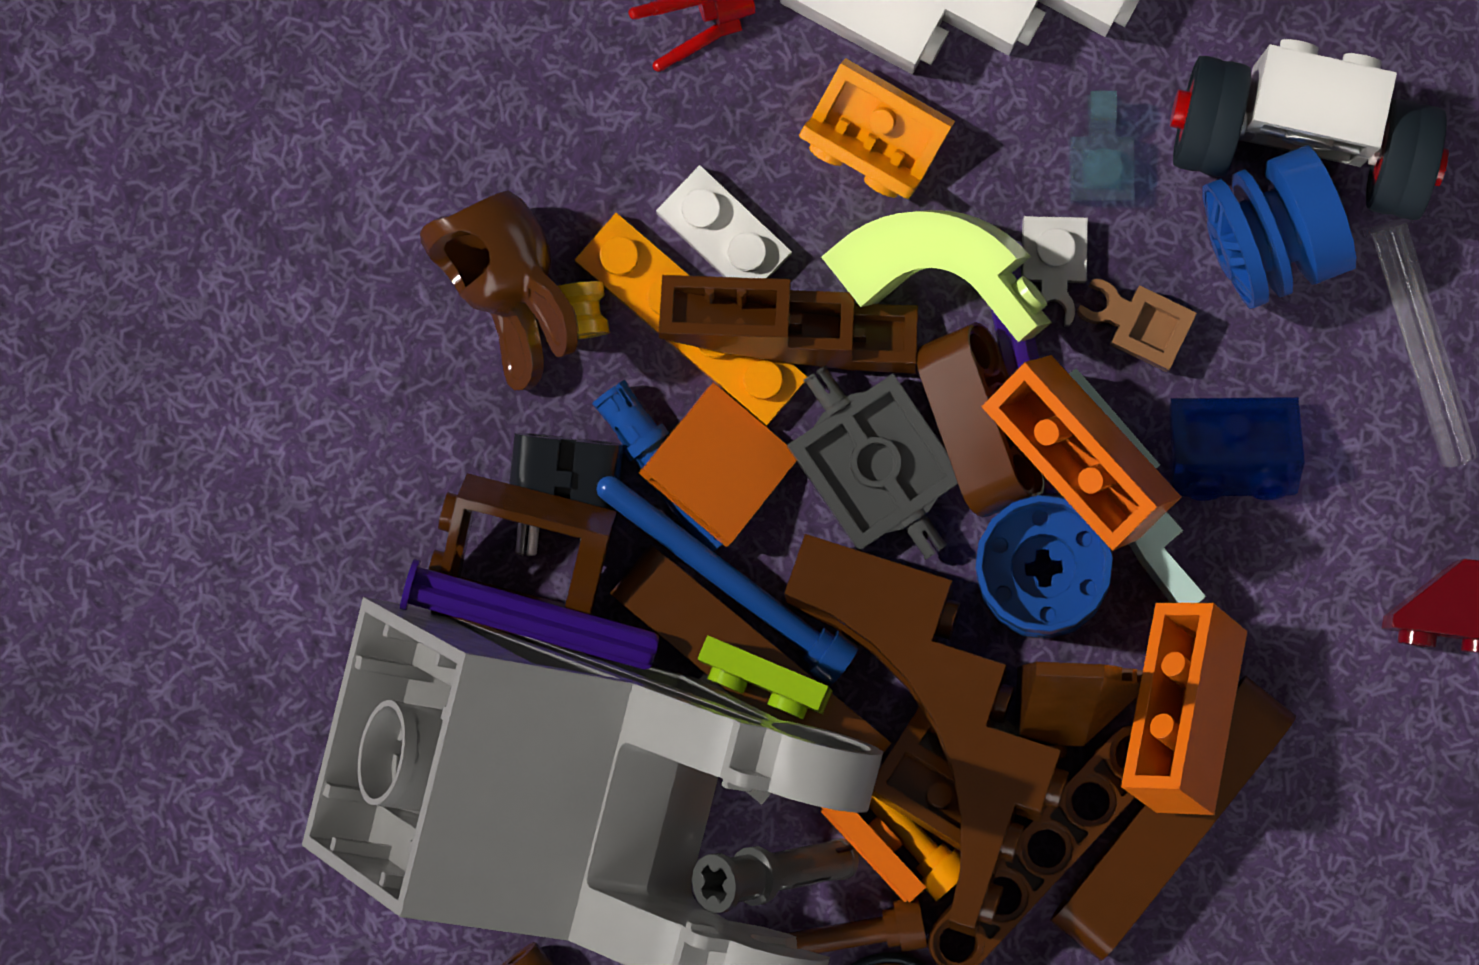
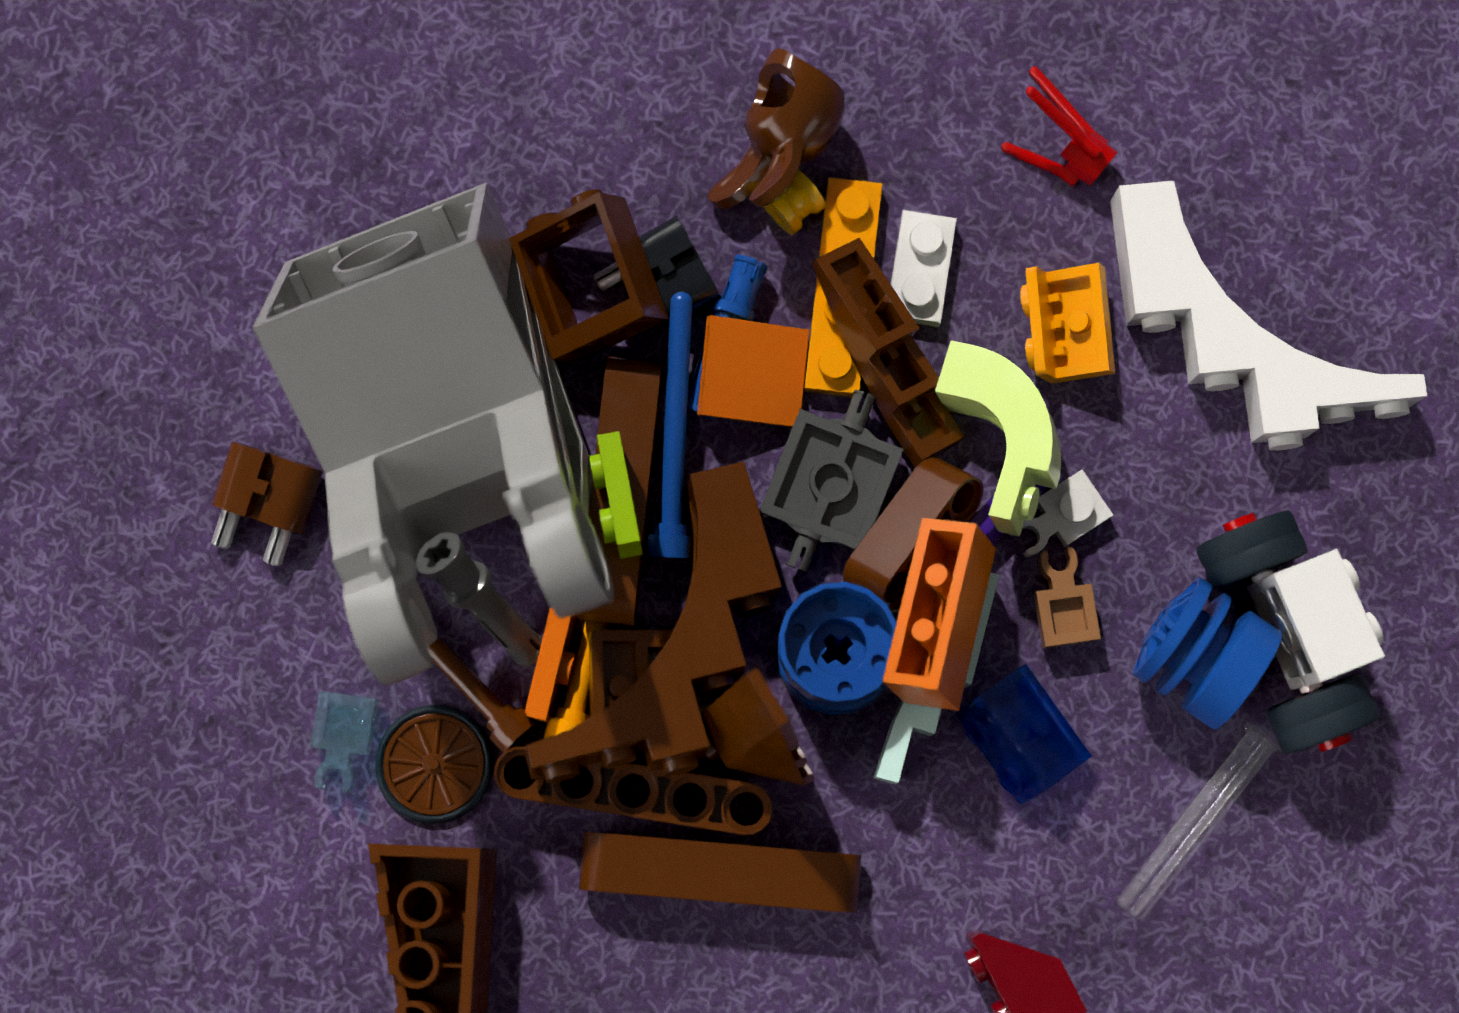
camera: 55 degrees right, 5 degrees down
dark purple axle [400,559,659,670] -> none
clear light blue plate [1069,91,1134,202] -> none
orange brick [1121,603,1247,815] -> none

